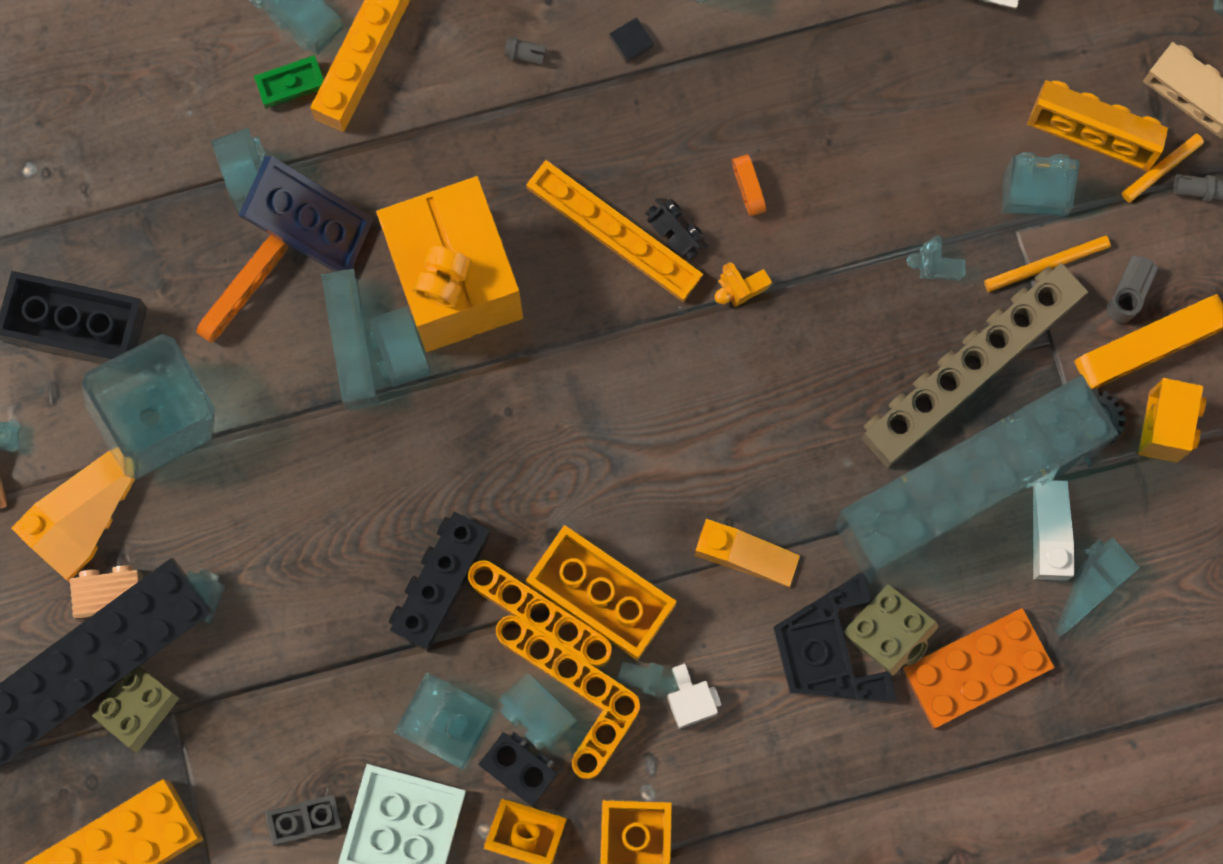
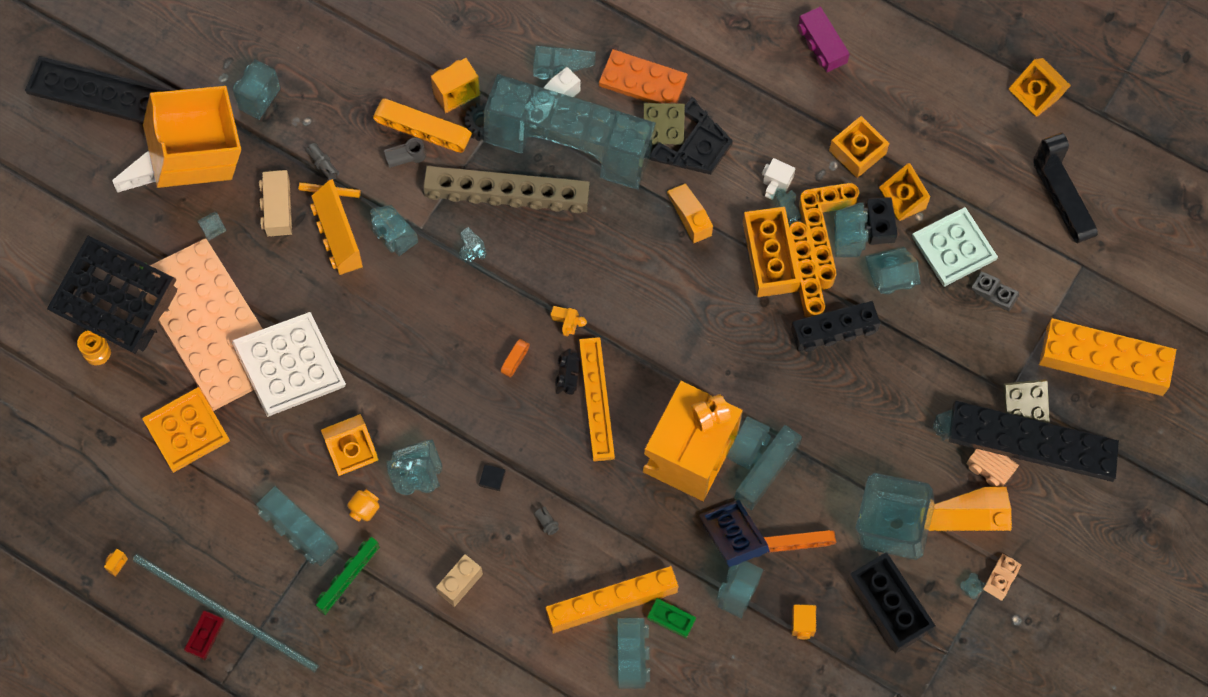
camera: 135 degrees left, 10 degrees down
light orange bar [984,235,1111,292] -> none
none -> light orange brick [792,605,816,639]

